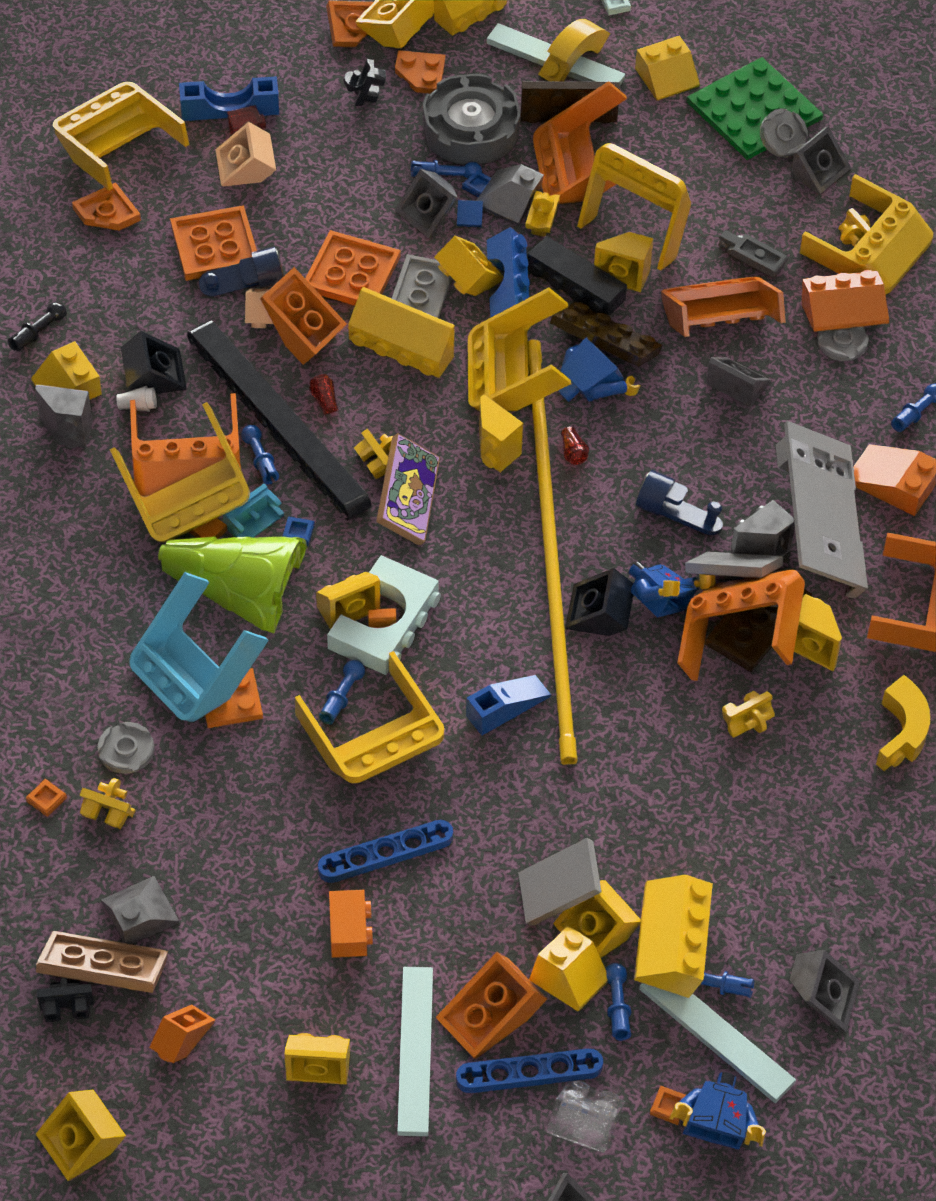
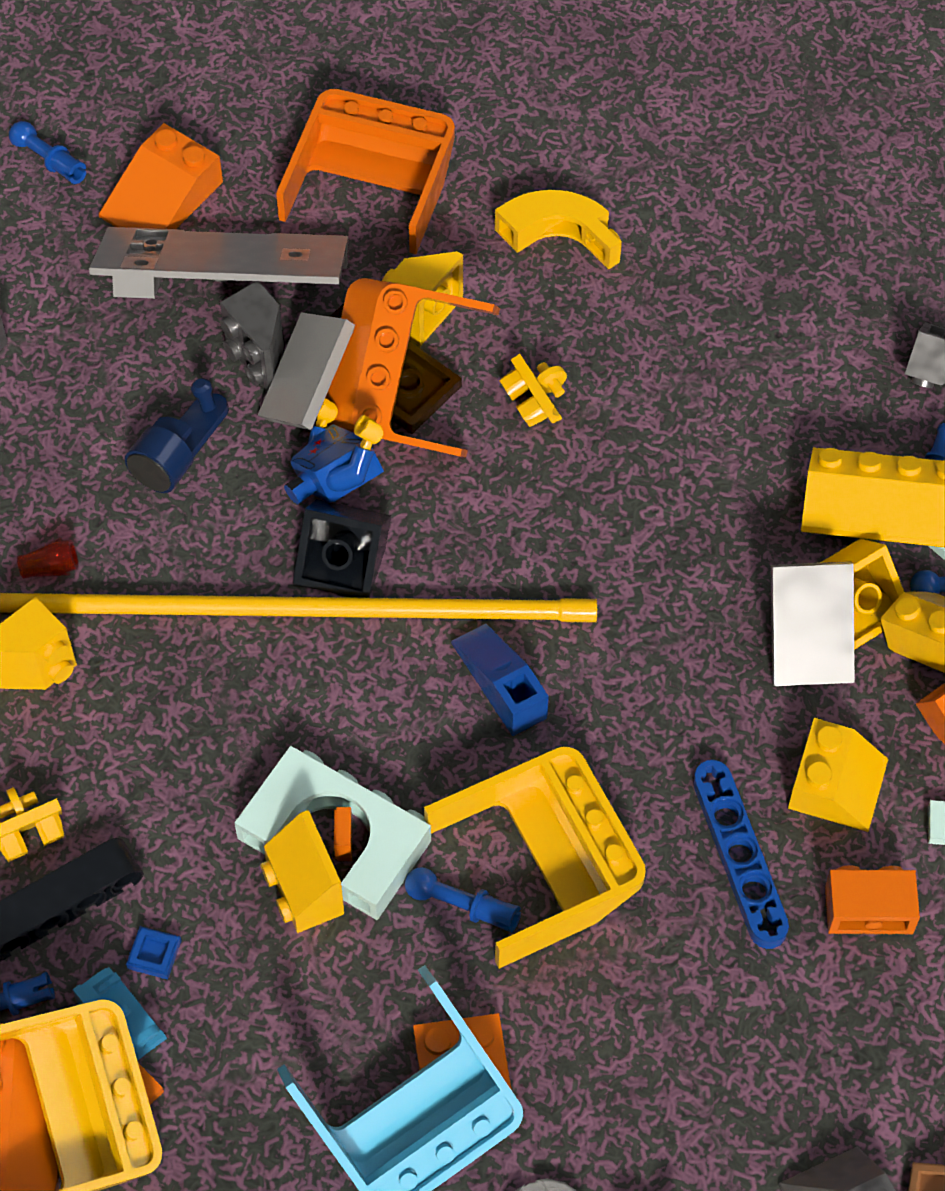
camera: 85 degrees left, 5 degrees up
lime cone [158,536,307,633] -> none
tile [376,433,440,545] -> none
none -> yellow slope [788,718,888,832]

